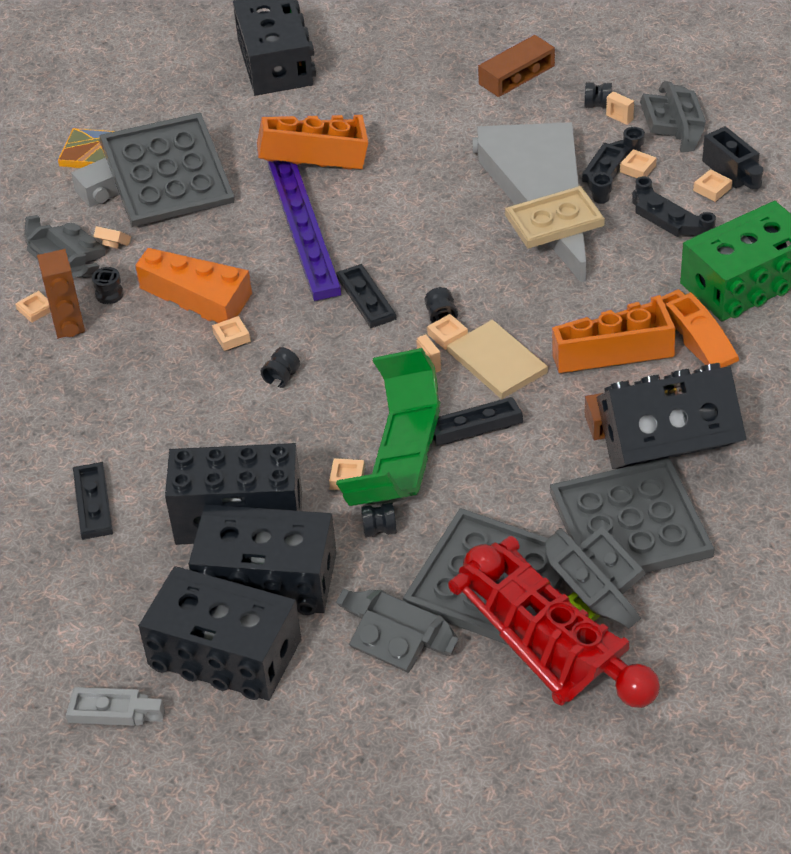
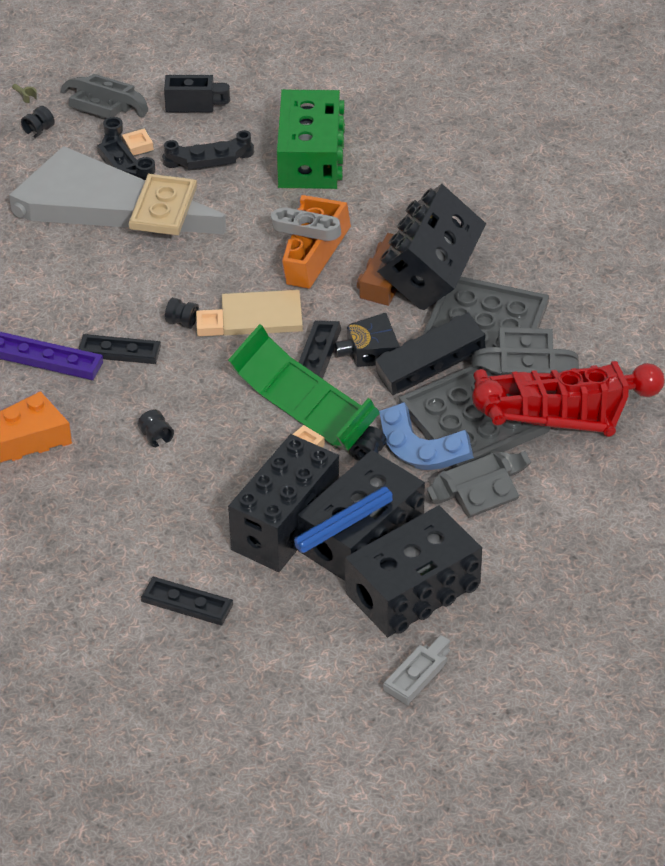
camera: 60 degrees left, 0 degrees up
light nougat plate [212,316,251,351] -> none
light nougat tile [417,334,441,373] -> none
light nougat plate [606,92,634,125] -> none
orange slope [662,289,739,368] -> none
light nougat plate [693,169,732,202] -> none
none -> olive hand [12,84,37,103]
none -> light grey beam [271,208,341,241]
none -> blue axle [294,487,393,553]
none -> black torso [334,313,400,367]
none -> black brick [375,312,486,396]
none -> medium blue plate [379,402,474,470]

